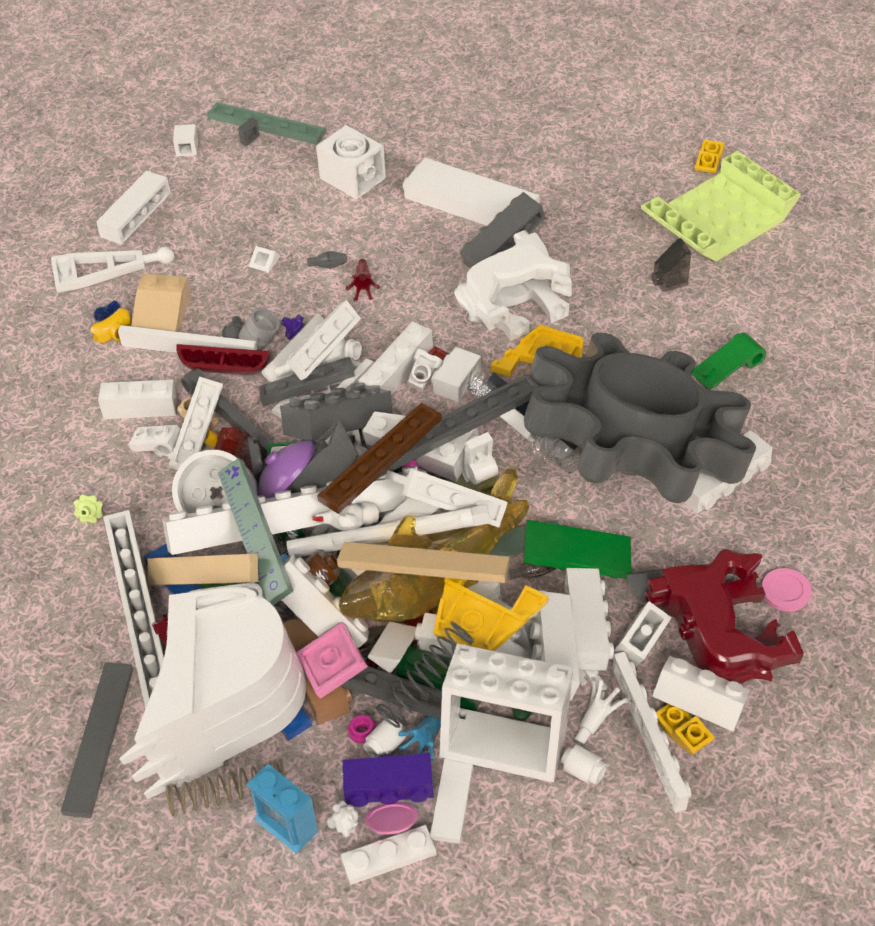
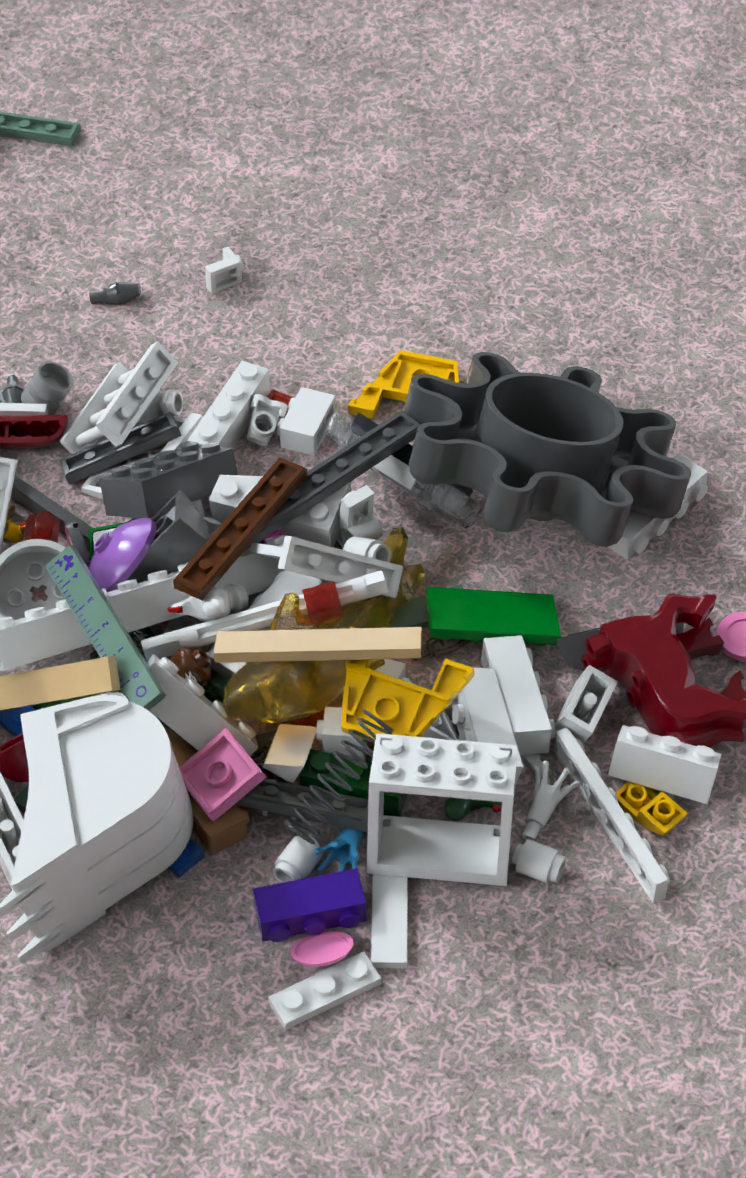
camera: 10 degrees left, 0 degrees up
dark tan piece [166,759,286,817] -> none
dark azure window [246,764,318,854] -> none
white slope [248,246,280,273] -> none
dark purple plant [281,314,305,340] -> none
white brick [316,125,386,199] -> none
white plant [327,800,359,837] -> none
dark red piece [345,259,380,301] -> none
dark pink plate [348,715,376,744] -> none
white brick [403,158,540,226] -> none
white piece [454,230,572,341] -> none
dark grey brick [460,192,545,268] -> none
yellowish green slope [641,151,801,261] -> none
clear smoke slope [651,238,691,292] -> none
green door [692,332,767,390] -> none
yellow slope [695,140,725,174] -> none
none -> white bracket [205,247,244,294]
none -> clear red plate [302,581,344,625]
none -> white brick [343,536,391,562]

